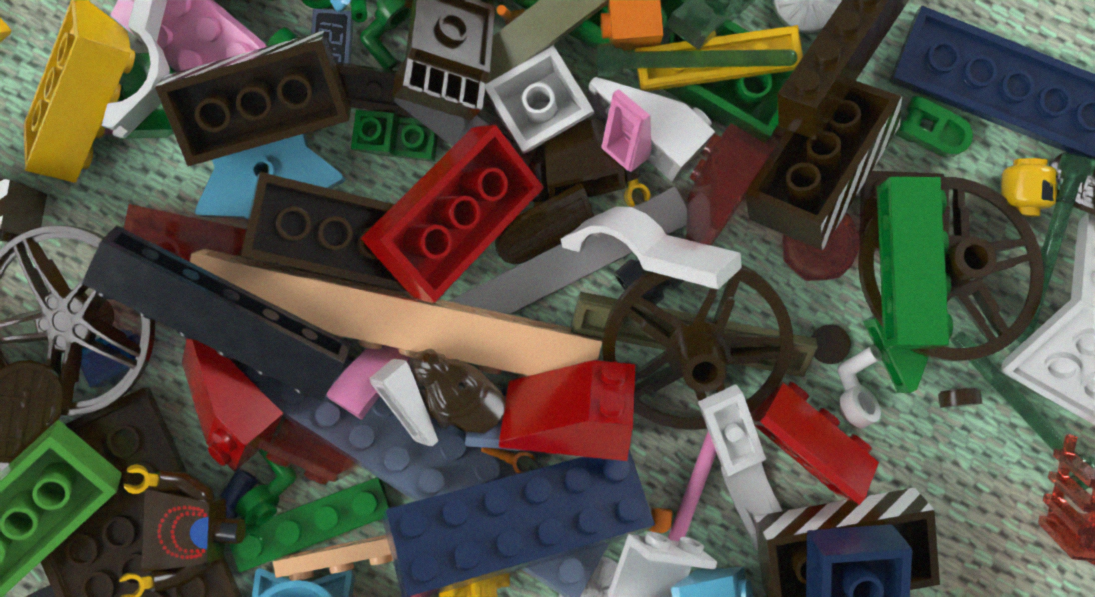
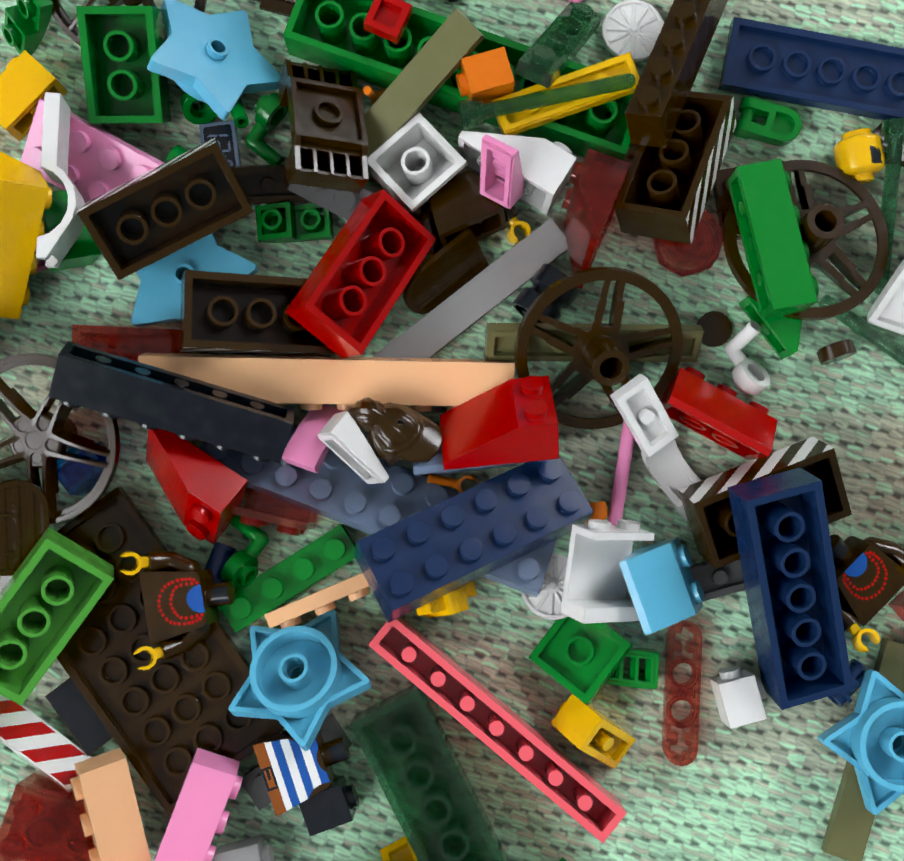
camera: 15 degrees left, 0 degrees up
white piece [561,207,742,289] -> none

